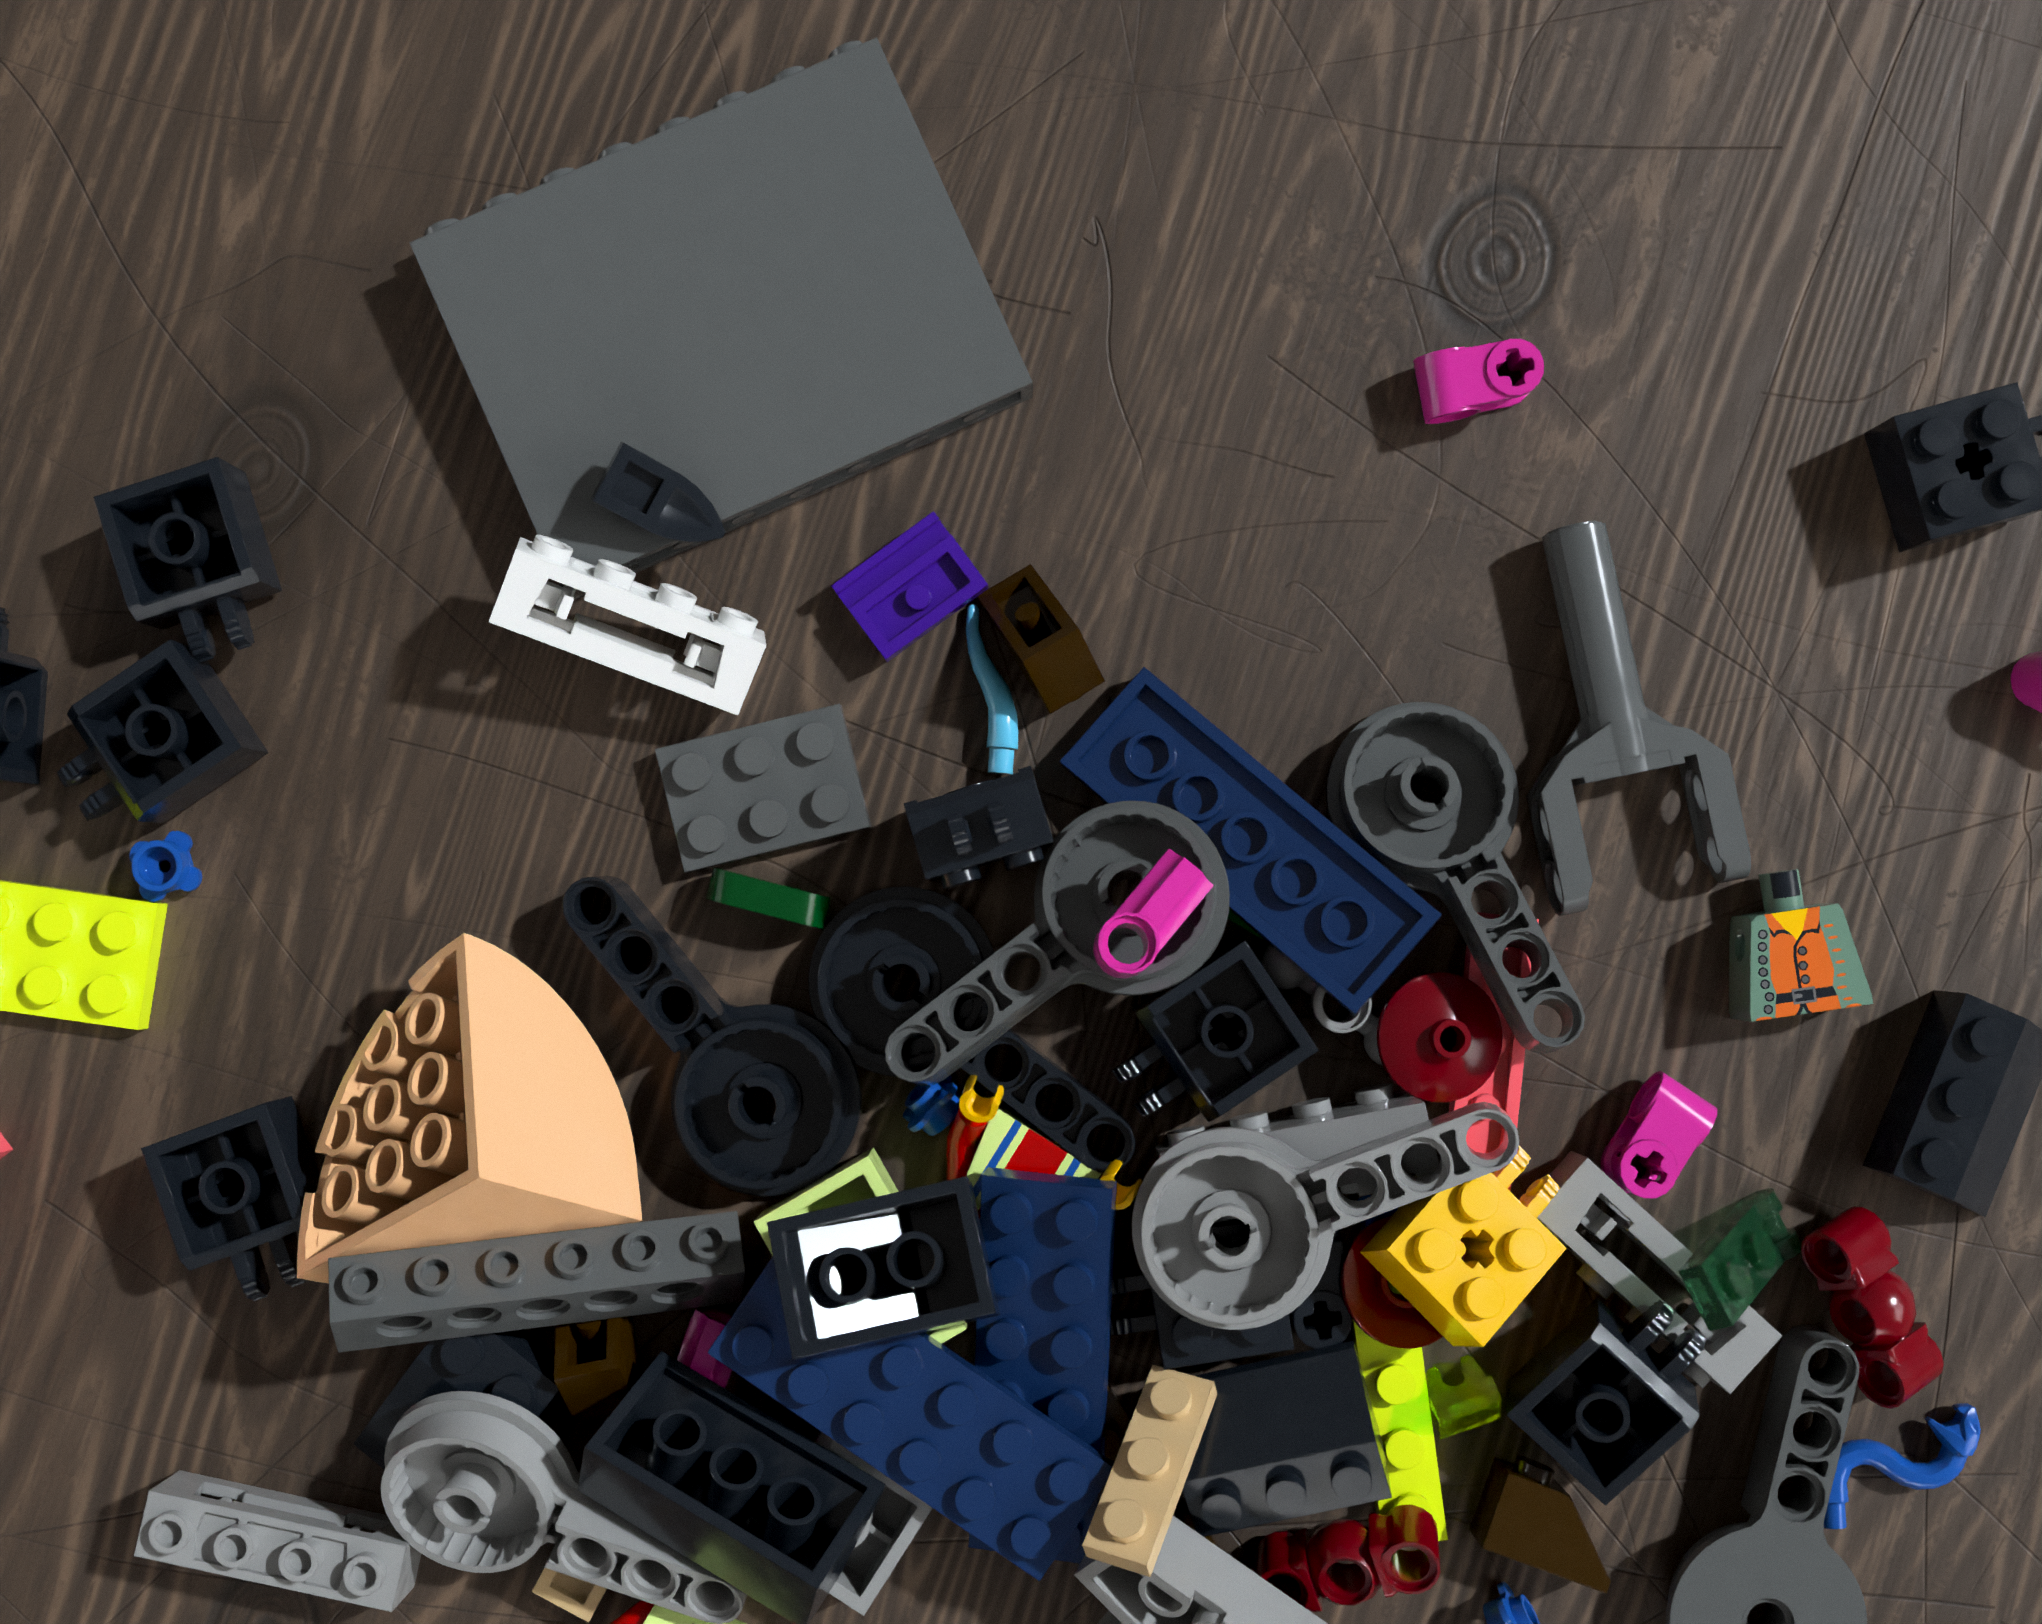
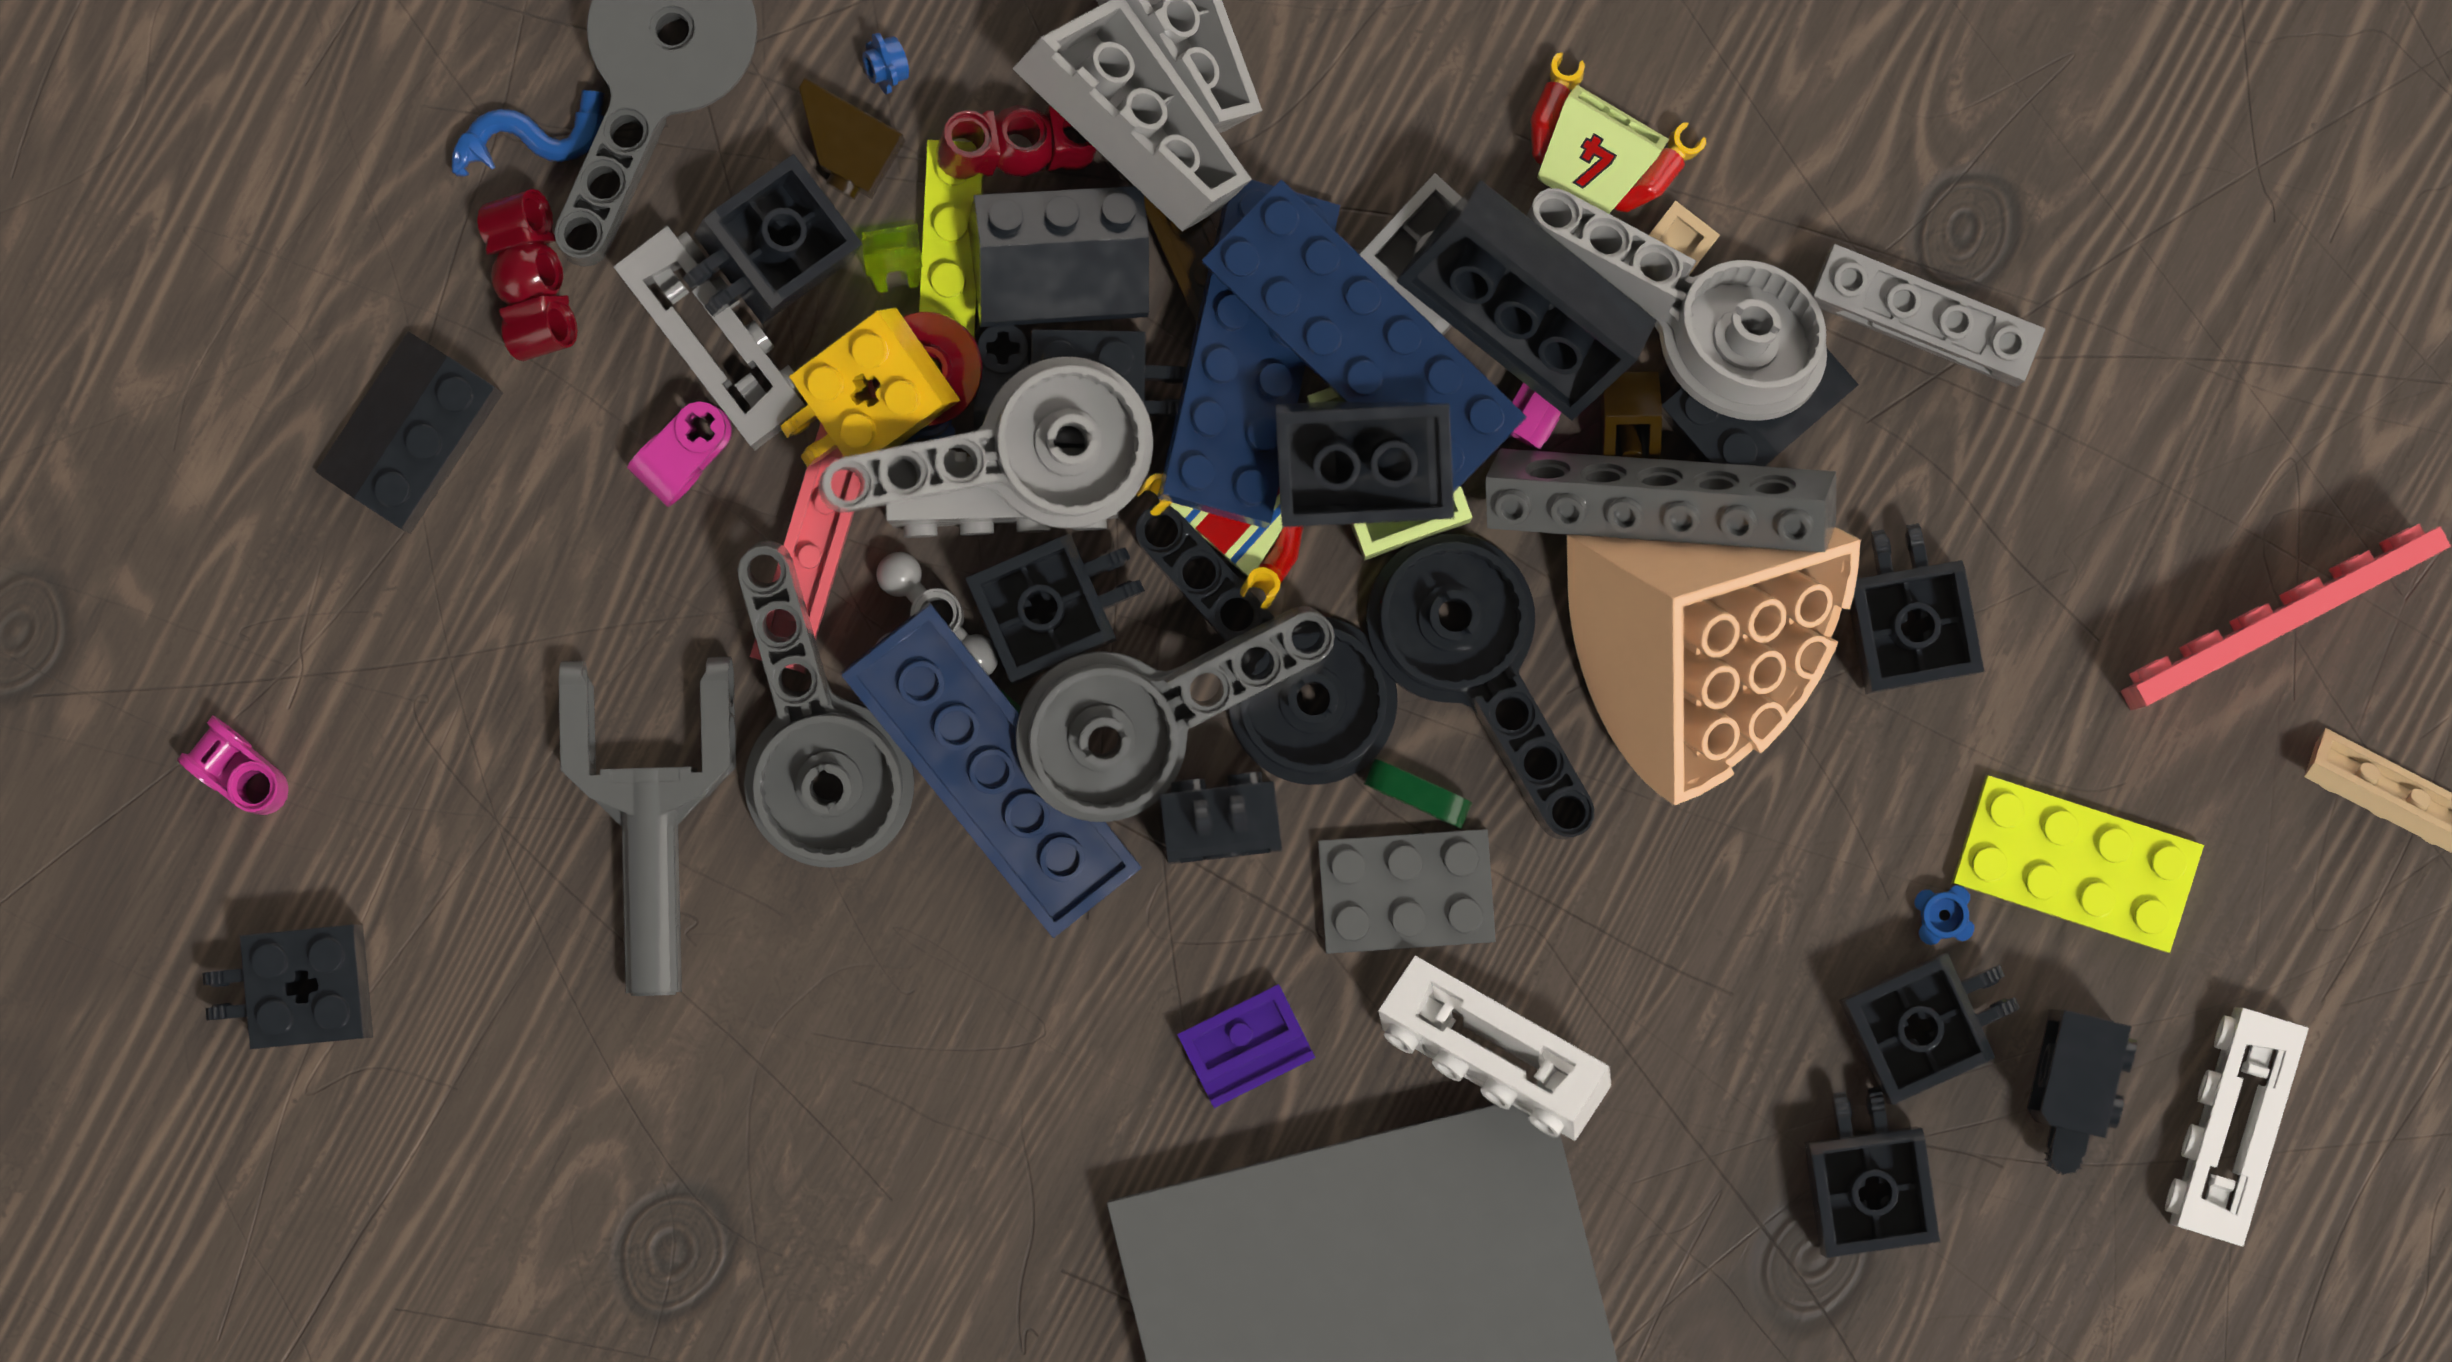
camera: 165 degrees left, 0 degrees up
black plate [591,441,725,542] -> none
blue plate [903,1075,961,1136] -> none
medium azure animal [966,604,1018,775] -> none
dark brown slope [978,564,1105,714] -> none
tan plate [1082,1365,1217,1577] -> none
dark pink piece [1093,849,1214,979] -> none
dark red dish [1376,972,1503,1102] -> none
dark pink piece [1413,339,1544,424] -> none
clear green plate [1678,1188,1802,1331] -> none
torso [1729,869,1873,1022] -> none

